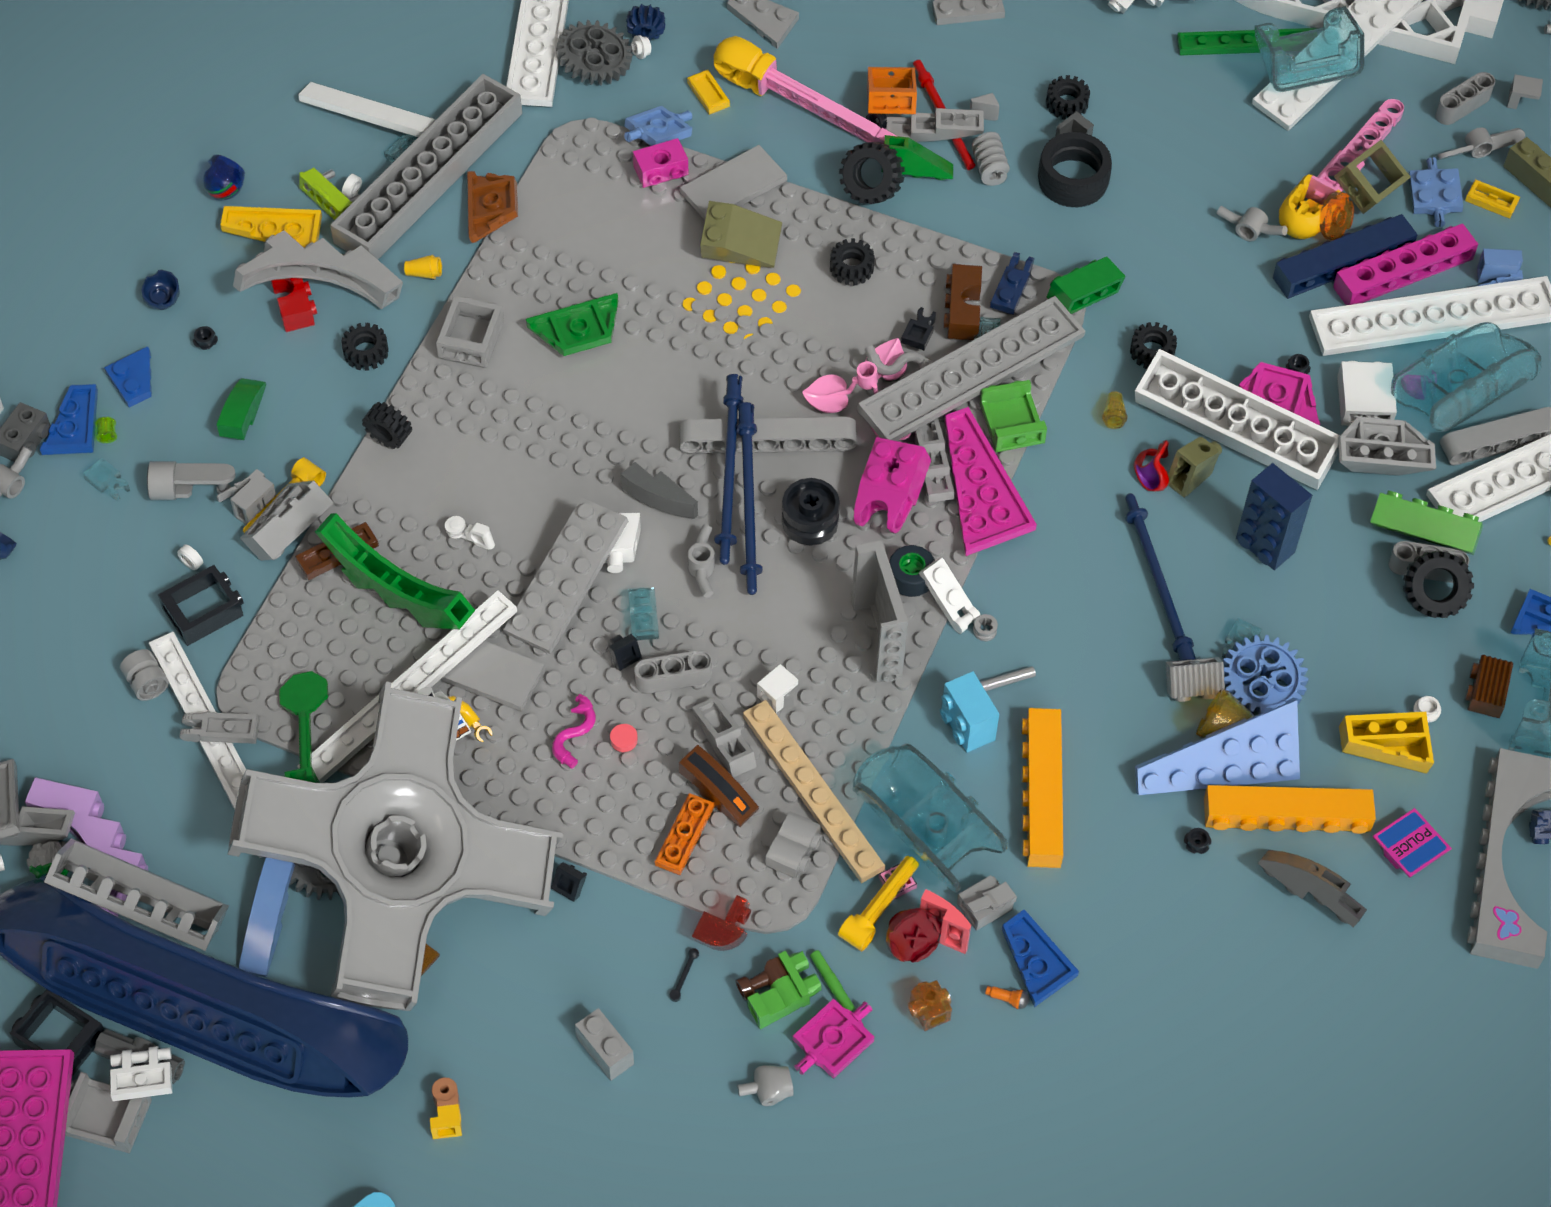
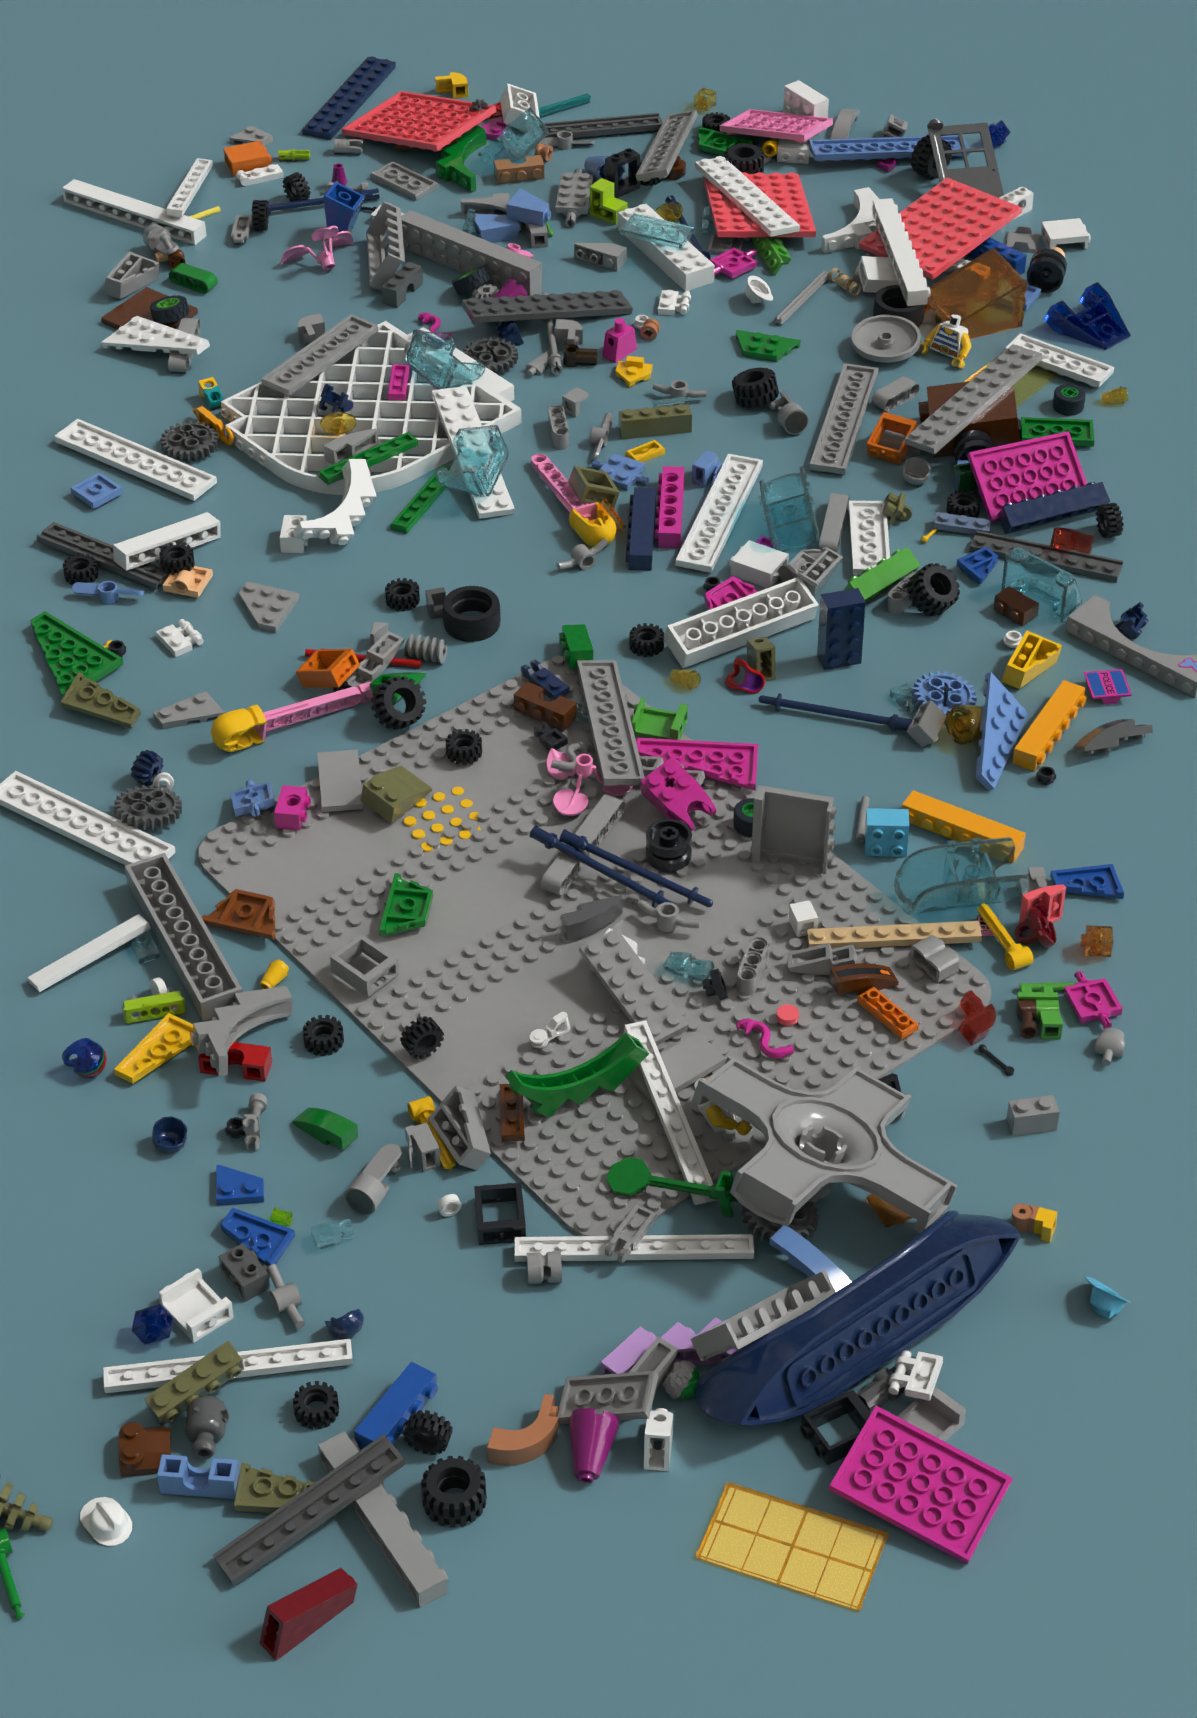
camera: 60 degrees left, 15 degrees down
yellow tile [687,70,730,115] -> none
orange piece [985,986,1029,1009] -> none
none -> light grey bar [243,1093,268,1151]

